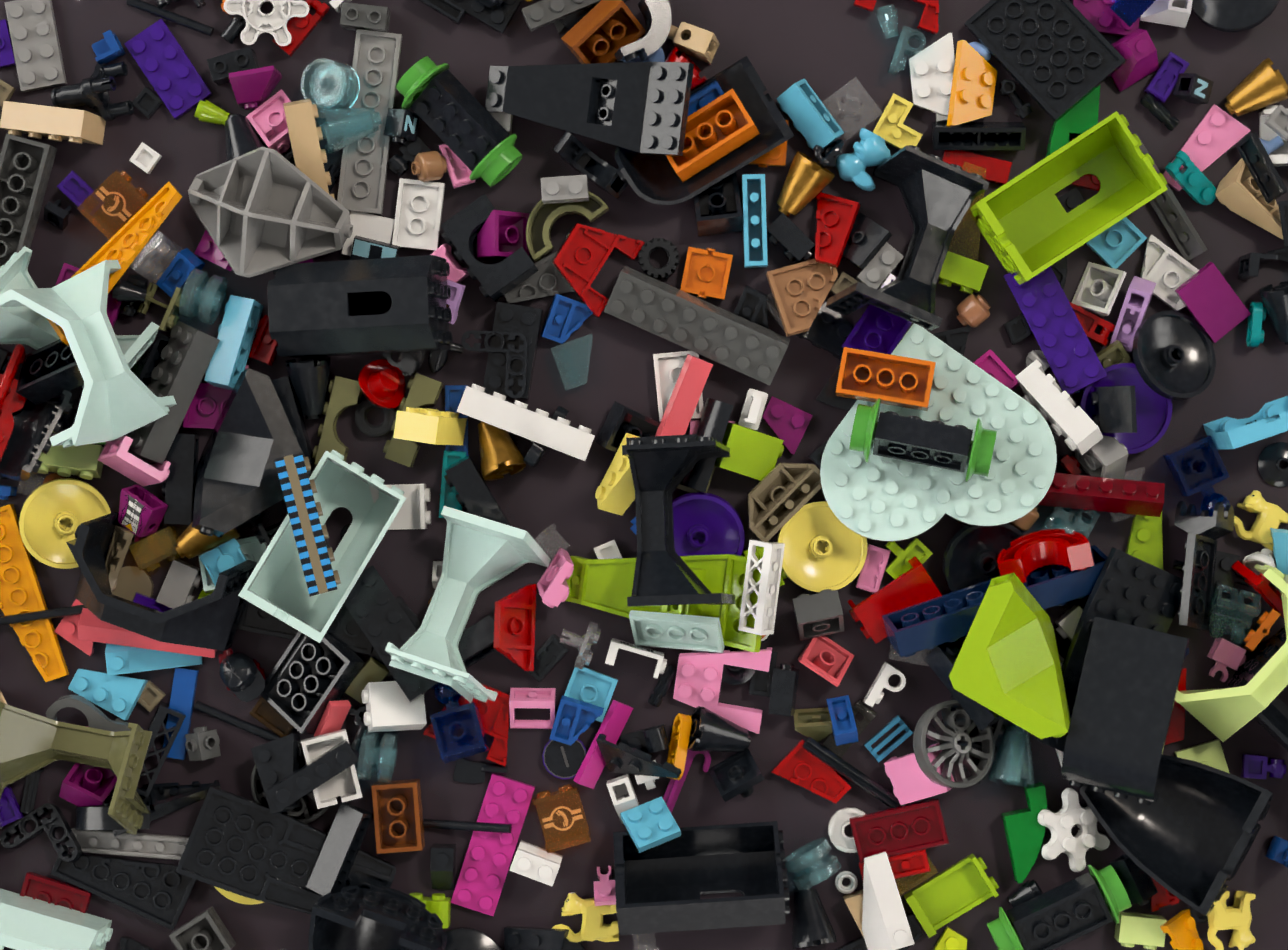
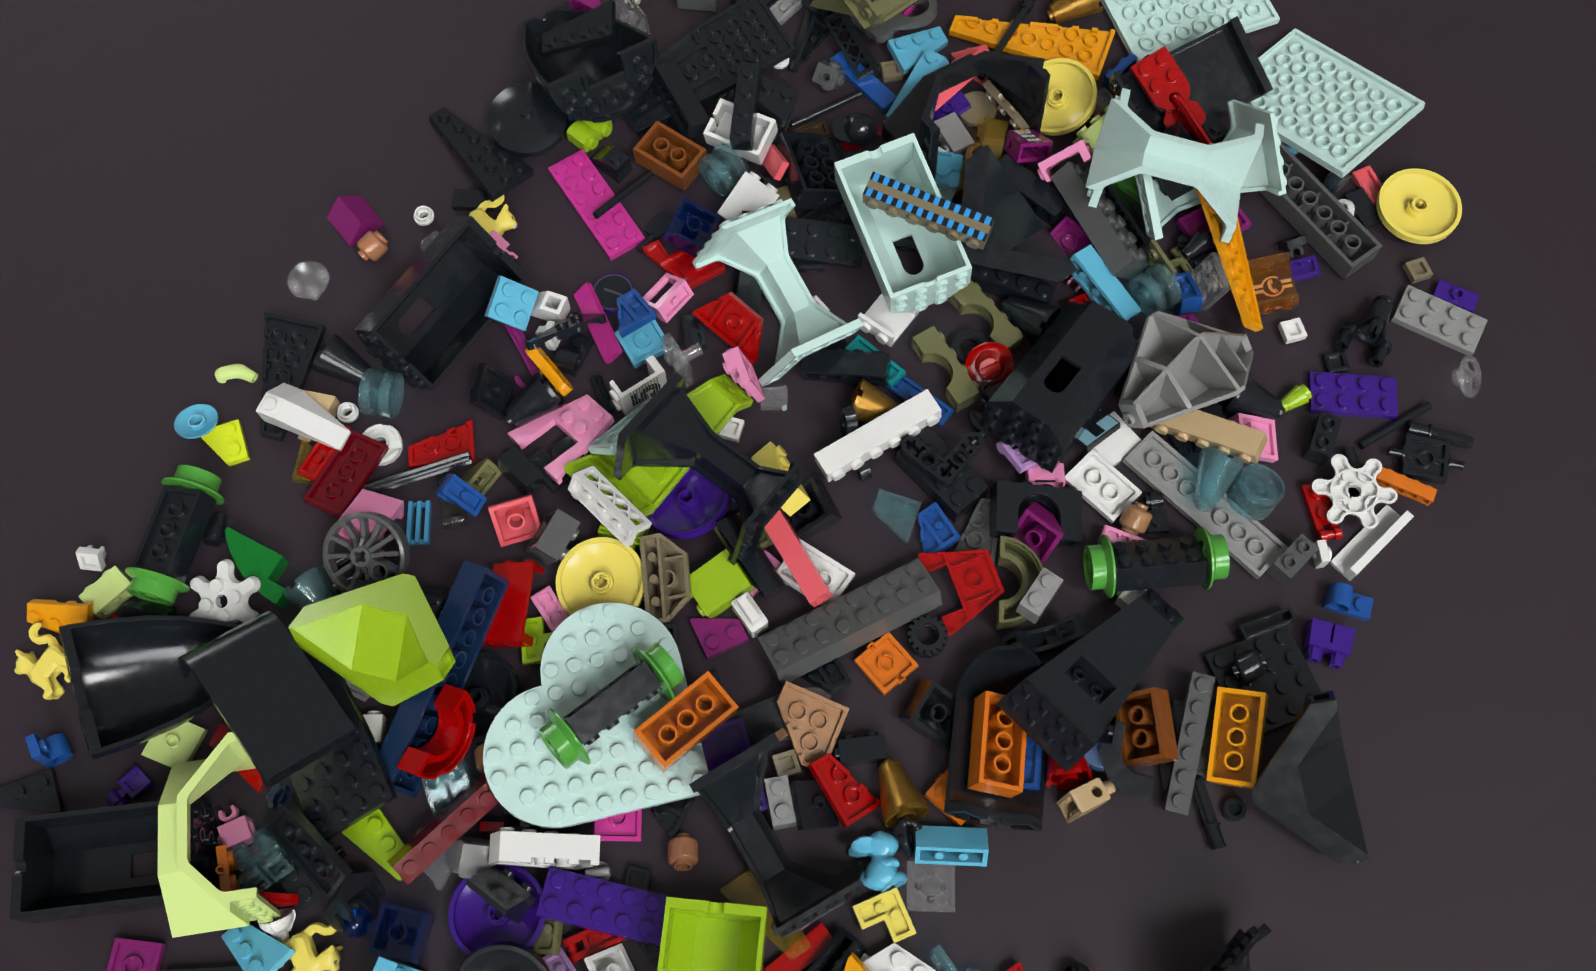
camera: 130 degrees right, 20 degrees down
tan wedge [0,101,106,145] -> none
blue panel [92,29,126,64] -> none
magenta slope [228,66,282,110] -> none
black brick [384,108,420,144] -> none
light yellow brick [393,407,467,445] -> none
white panel [509,840,563,886] -> none
clear orange panel [533,784,592,853] -> none
medium azure brick [742,174,768,268] -> none
white plate [863,662,906,707] -> none
lime panel [903,853,999,938] -> none
lime brick [938,251,989,294] -> none

